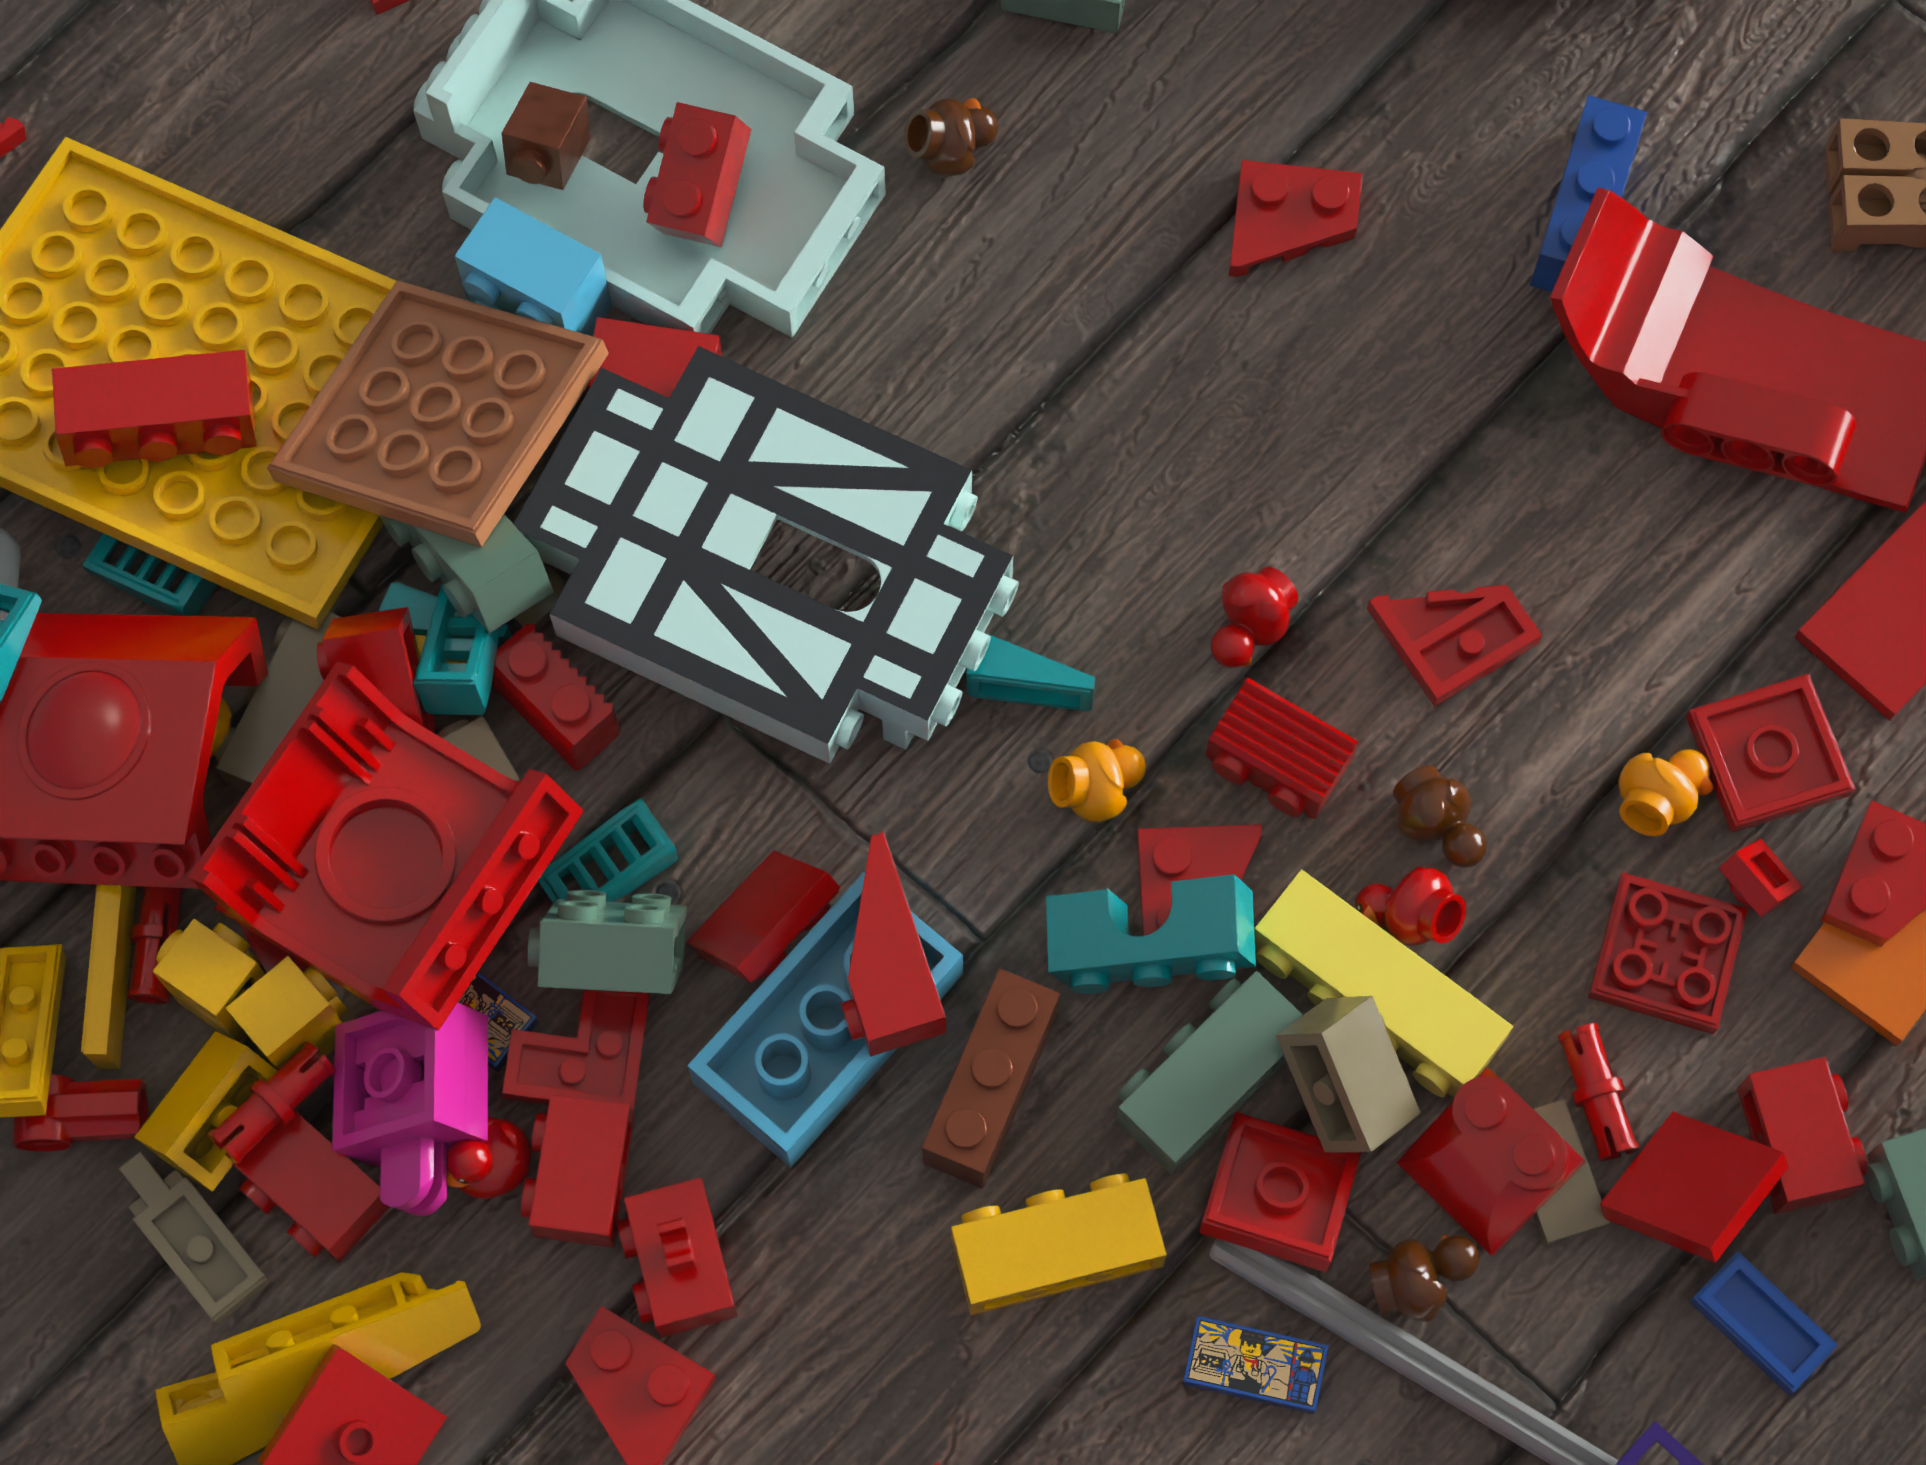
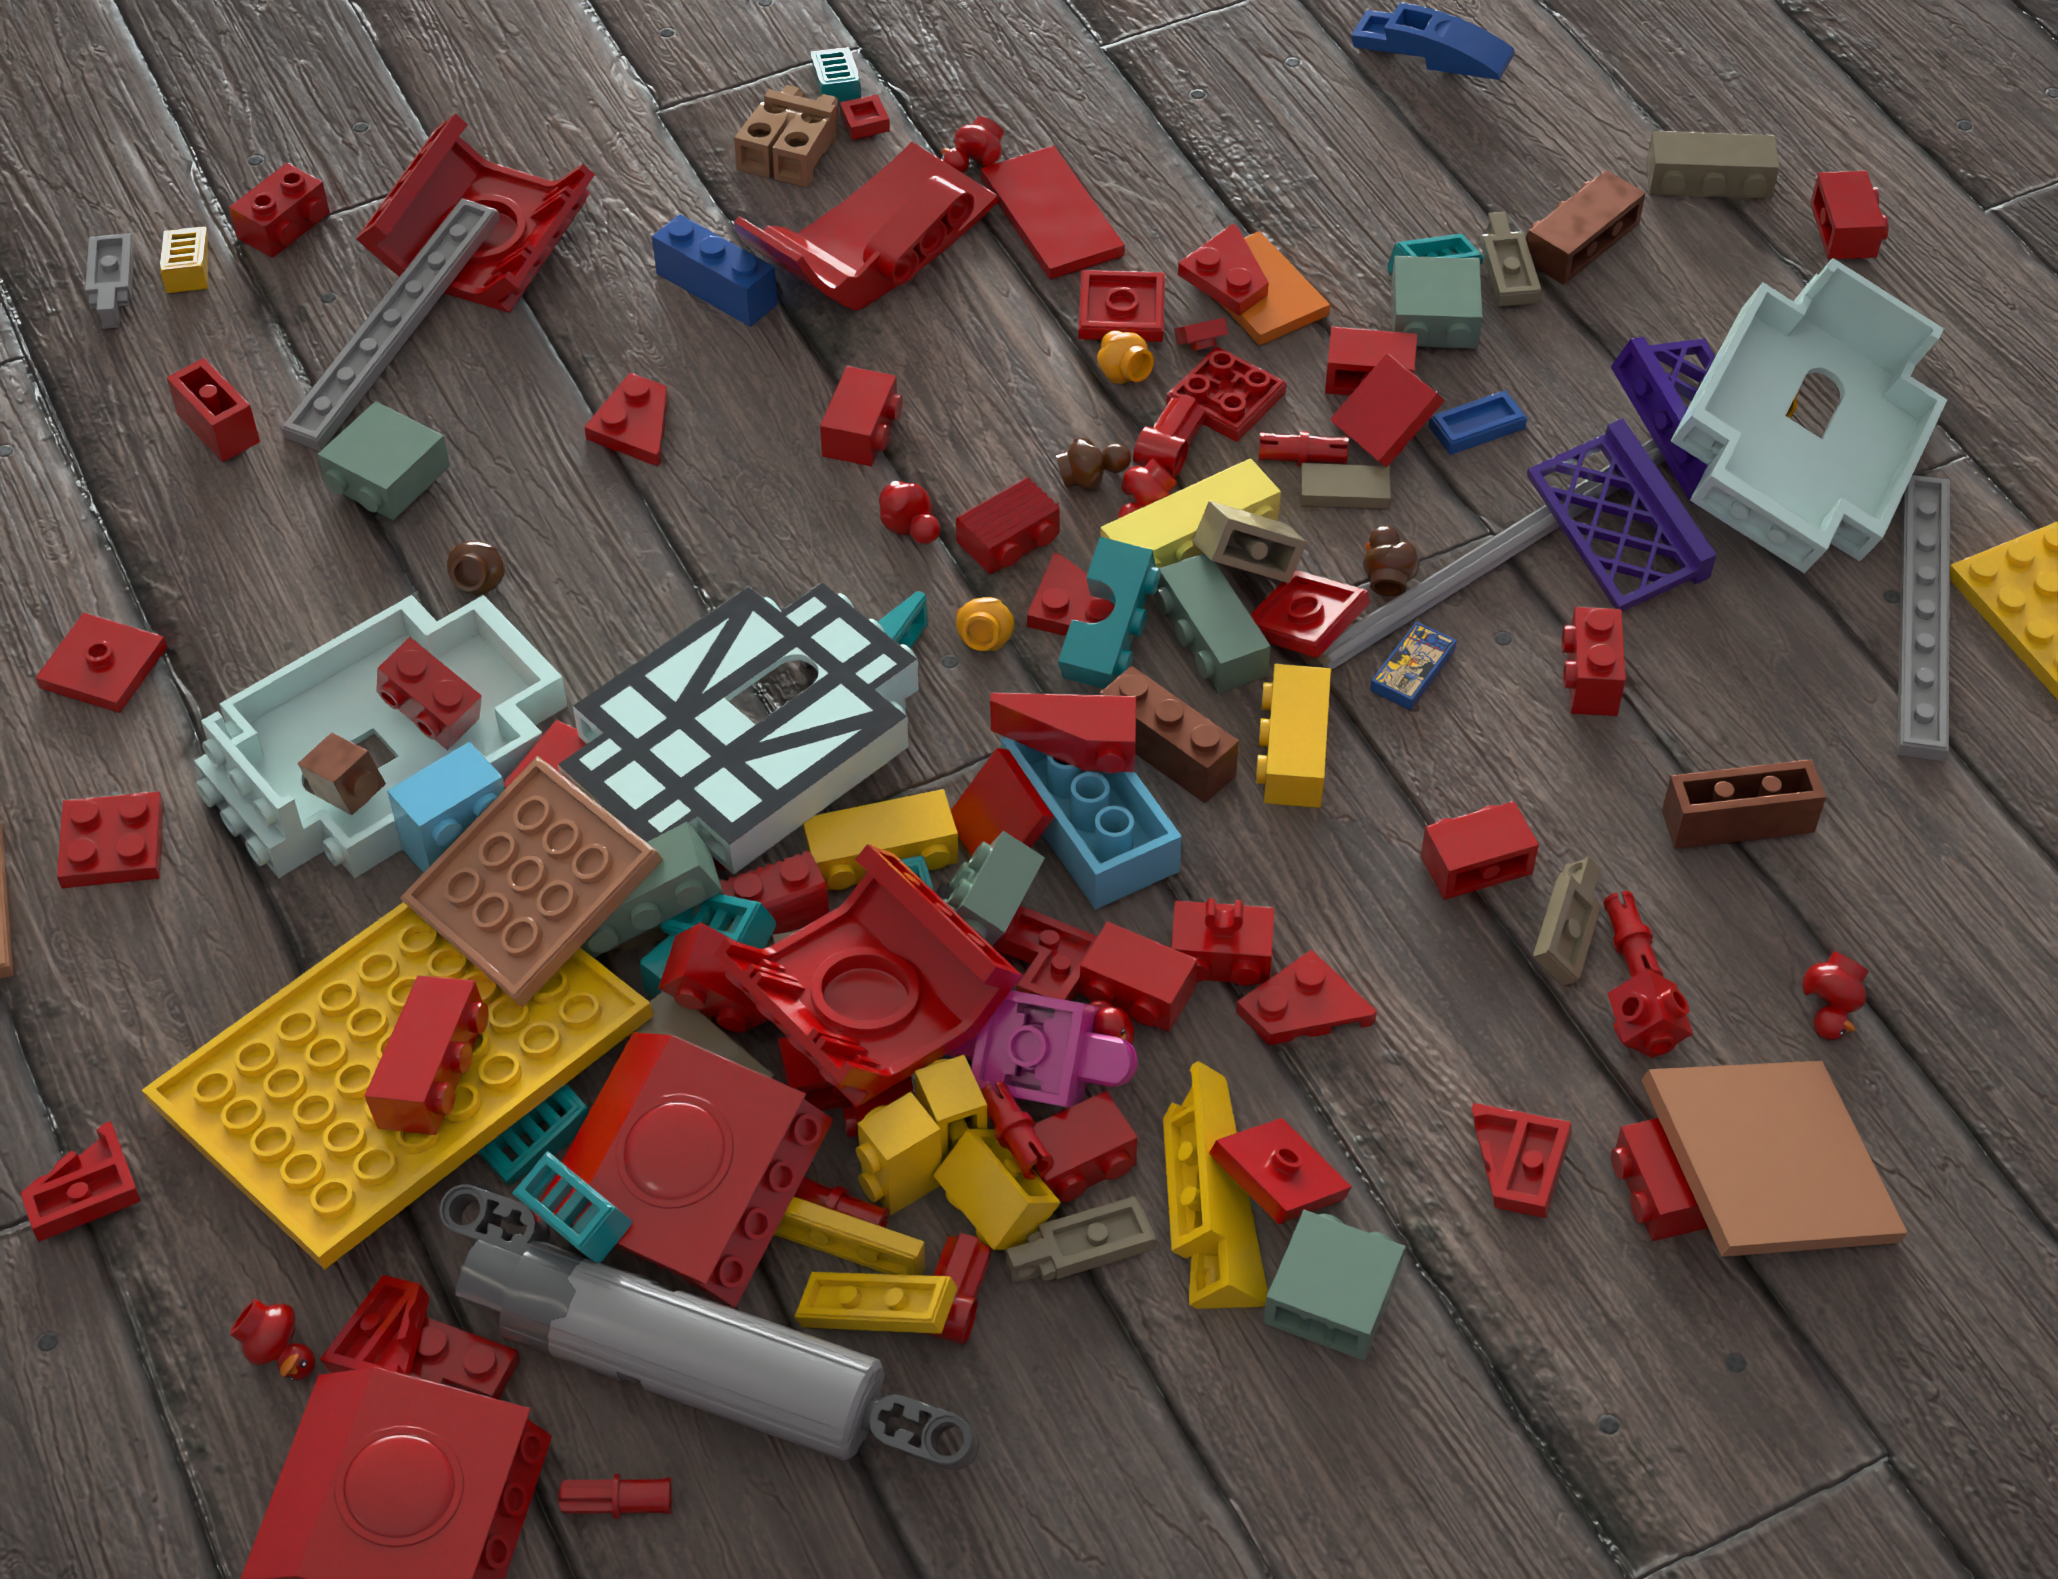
camera: 70 degrees left, 20 degrees down
red wing [1367,585,1542,707] -> none
red slope [1396,1067,1585,1257] -> none
none -> yellow brick [802,789,959,890]
none -> red brick [820,366,903,467]
none -> red piece [1133,394,1205,477]

